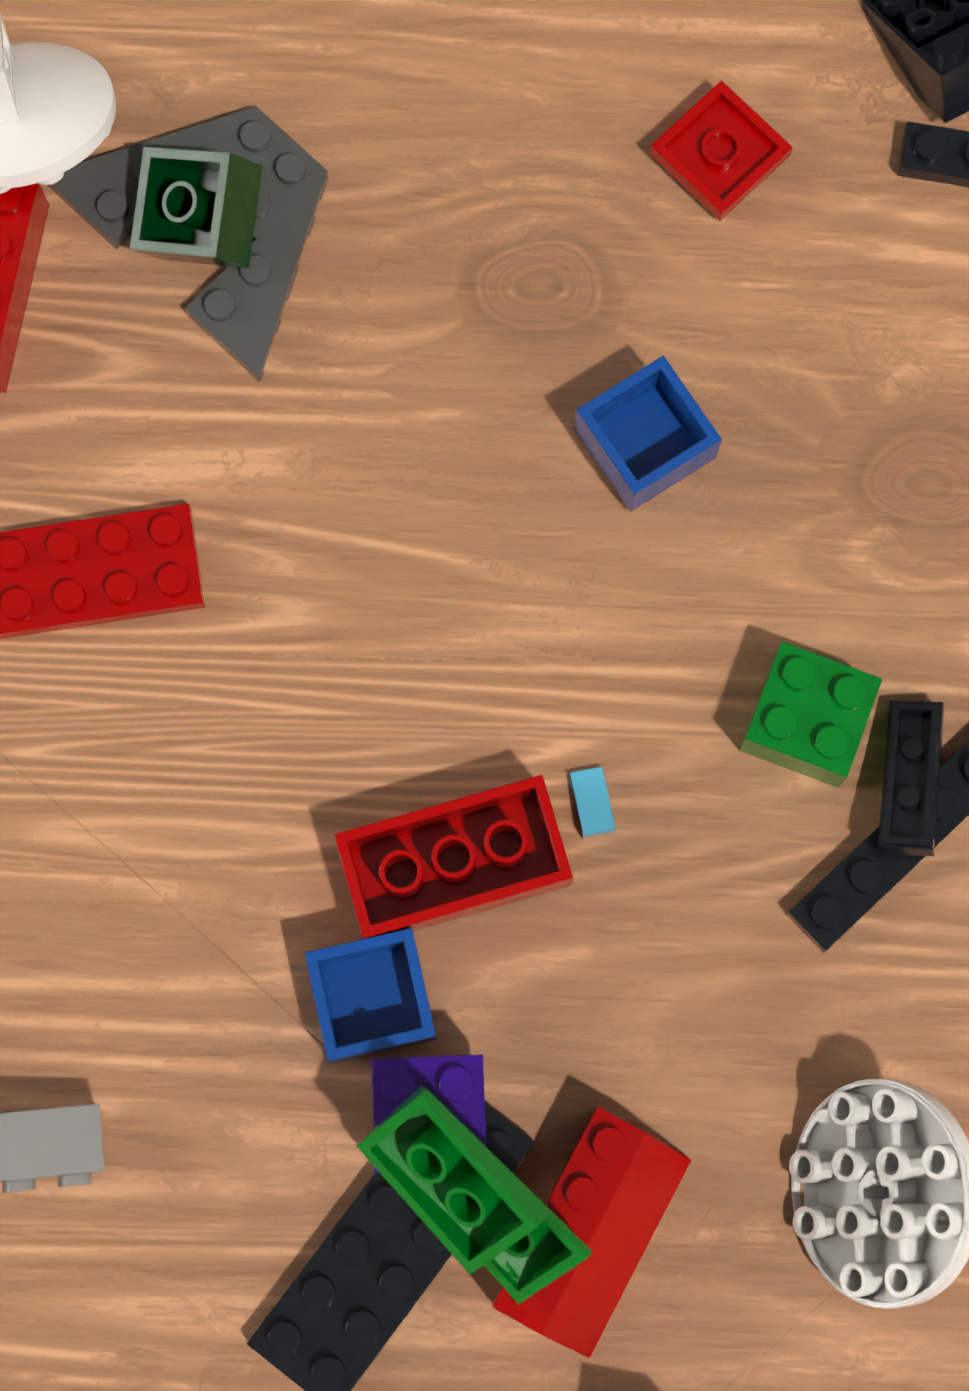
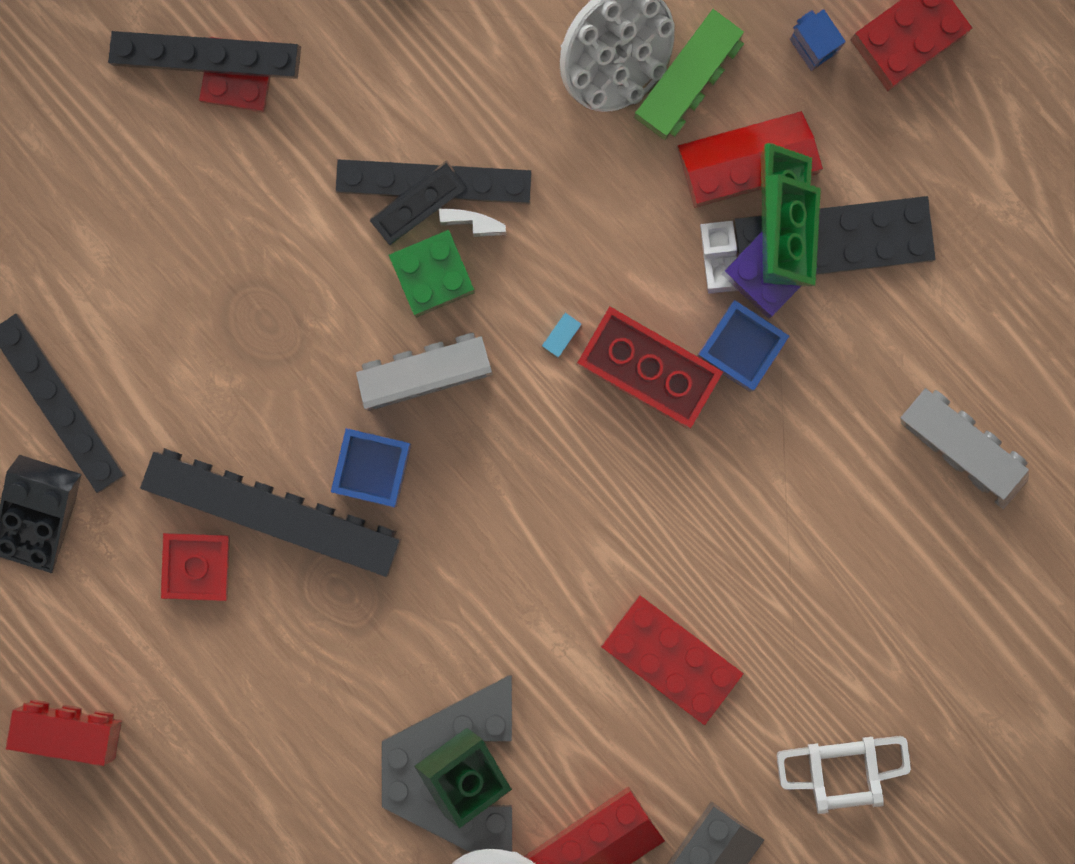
camera: 140 degrees left, 10 degrees up
none -> black brick [140,448,402,577]
none -> light grey slope [356,333,493,411]
none -> white slope [439,209,506,237]
none -> bright green brick [634,9,744,140]
none -> white slope [700,221,737,294]

